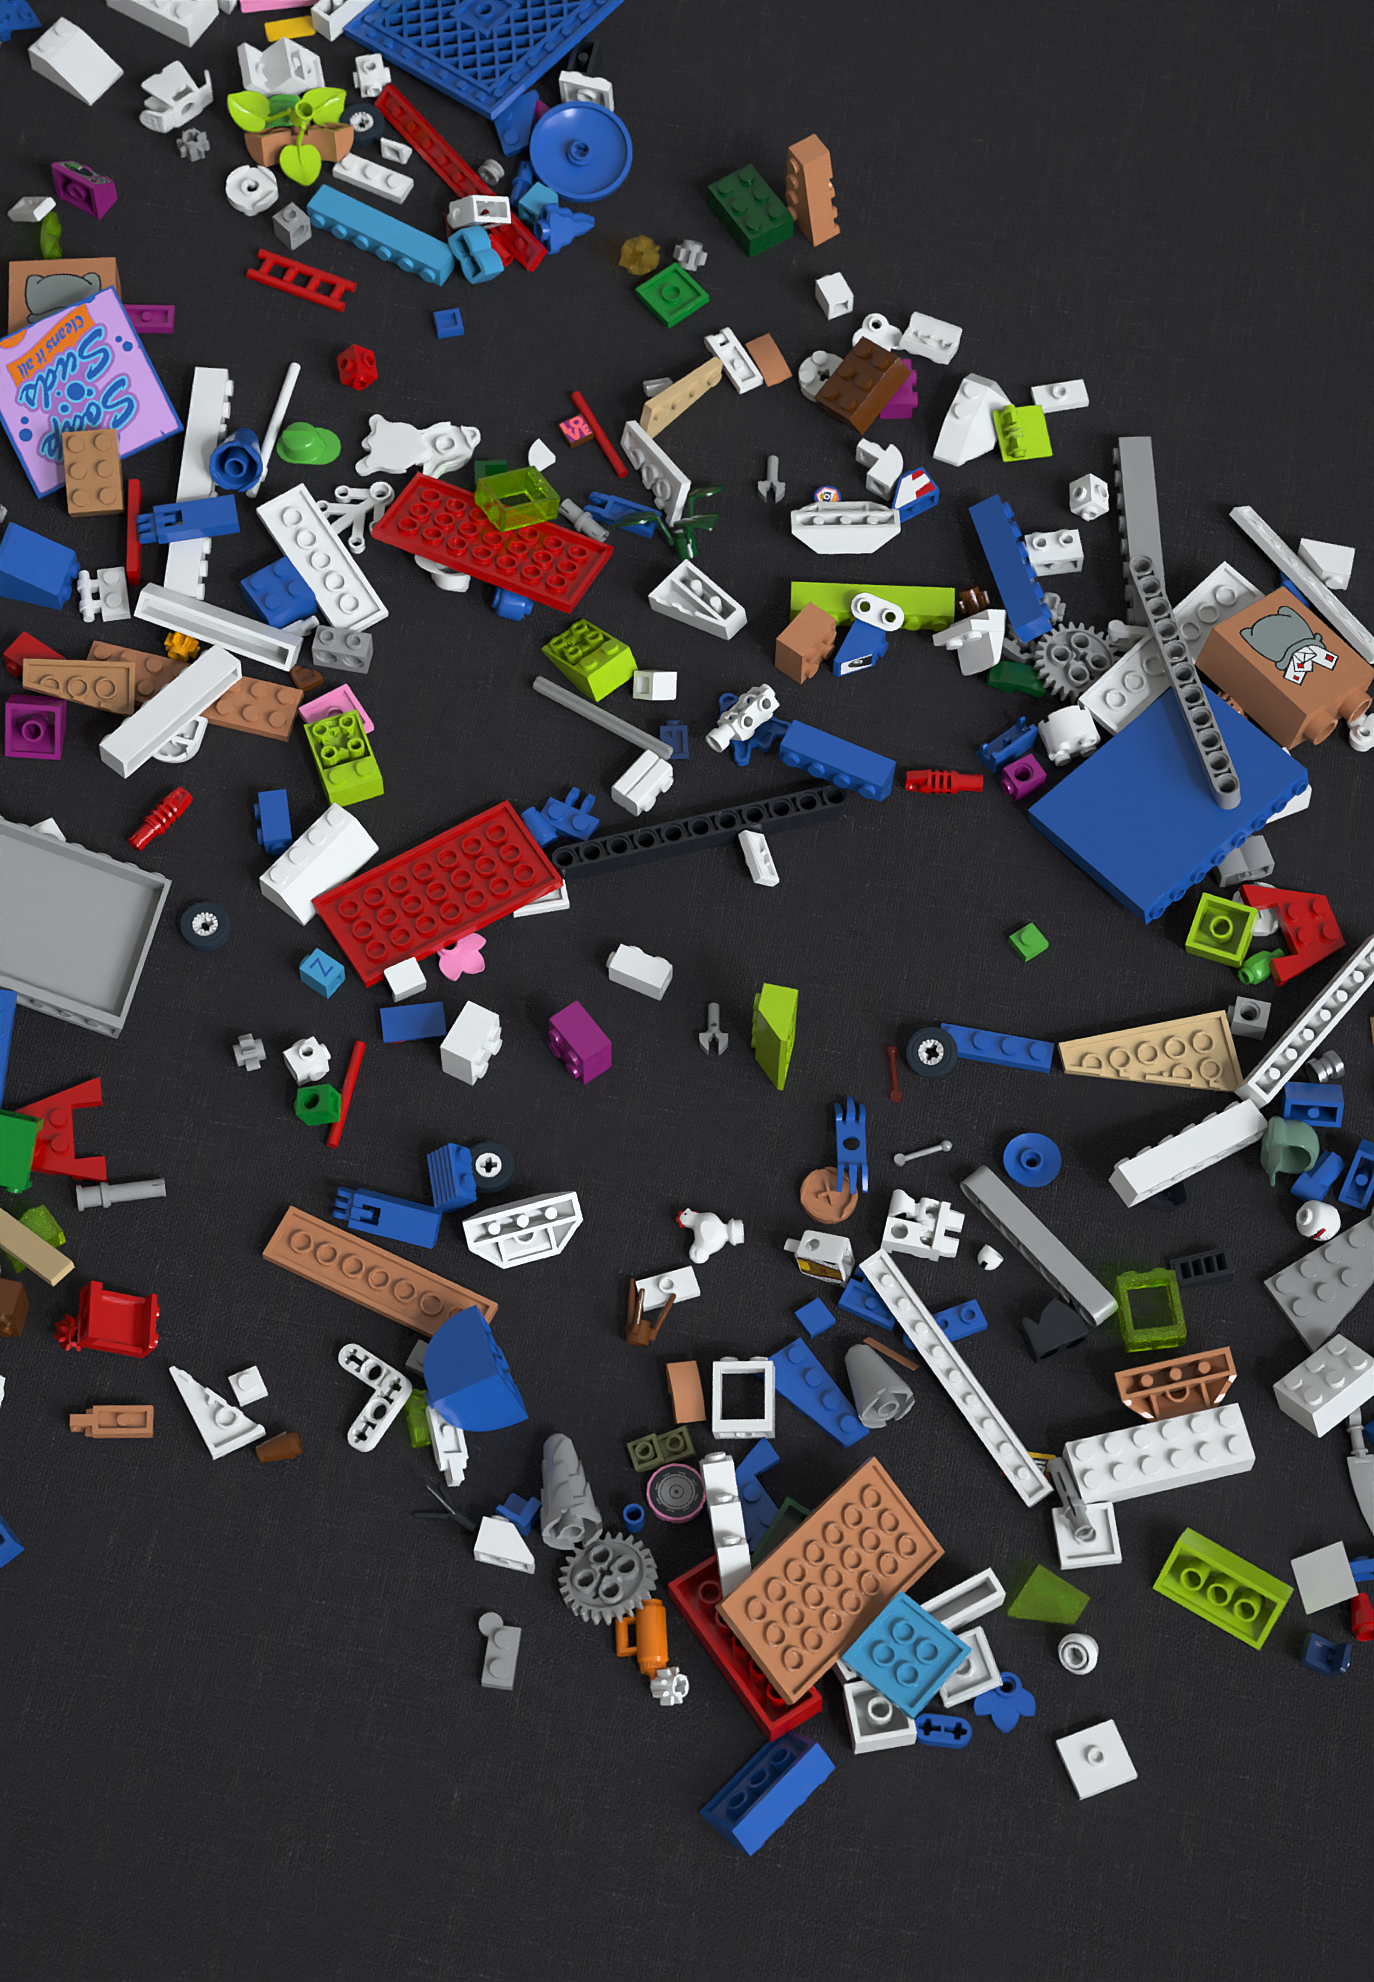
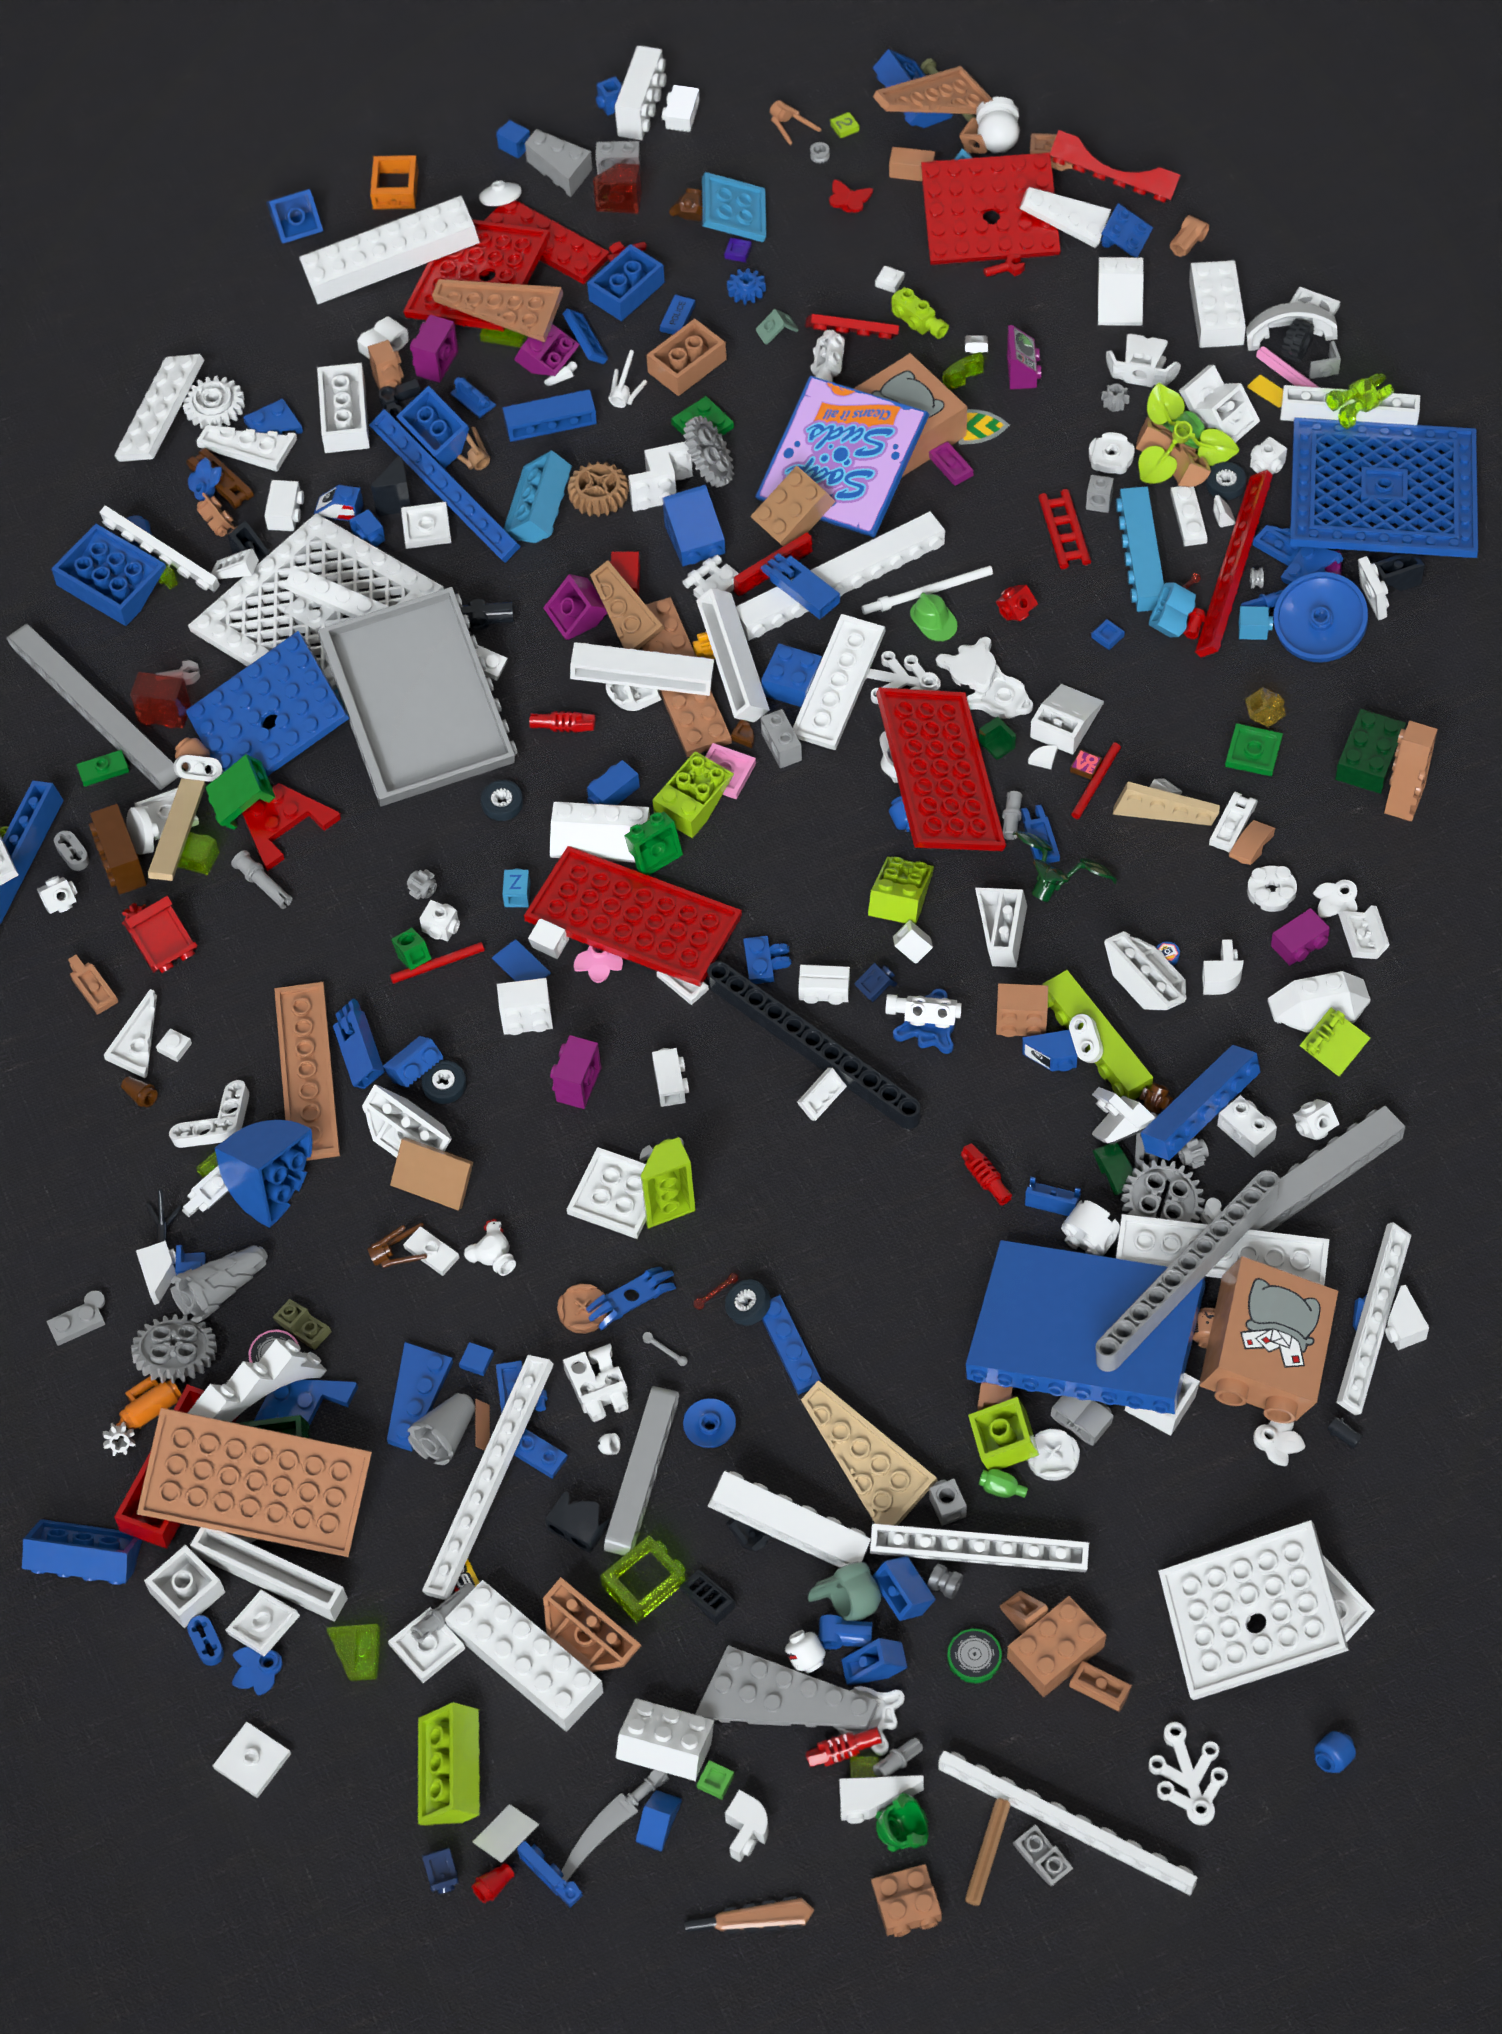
camera: 60 degrees right, 5 degrees down
blue cone [209,428,263,492] -> none
white bar [281,616,319,637] -> none
white torso [447,195,511,230] -> none
clear neon green window [474,466,560,532] -> none
blue cone [520,806,558,849] -> none
blue rock [533,203,595,255] -> none
light grey axle [533,676,673,760] -> none
white wing [620,421,691,527] -> none
blue hinge [623,1504,644,1533] -> none
nougat slope [666,1361,706,1423] -> none
light grey gear [673,240,707,271] -> none
white window [712,1357,775,1439] -> none
light grey bar [758,456,785,503] -> none
blue slope [779,720,896,802] -> none
white torso [784,1230,855,1288] -> none
reddish brown brick [814,336,911,435] -> none
white brick [815,272,853,320] -> none
dark azure plate [841,1591,972,1720] -> none
slope [891,467,940,524] -> none
magenta brick [1000,754,1046,802] -> none
bright green plate [1008,923,1049,962] -> none
white plate [1031,379,1089,413] -> none
white cone [1058,1633,1098,1674] -> none
red wing [1239,884,1346,987] -> none
none -> medium nougat tile [390,1137,473,1210]
none -> white plate [567,1147,646,1239]
none -> green plate [624,811,683,876]
none -> sticker [959,409,1010,444]
none -> nougat brick [978,1382,1017,1411]
none -> white slope [1030,684,1104,755]
none -> blue wing [1253,525,1302,566]

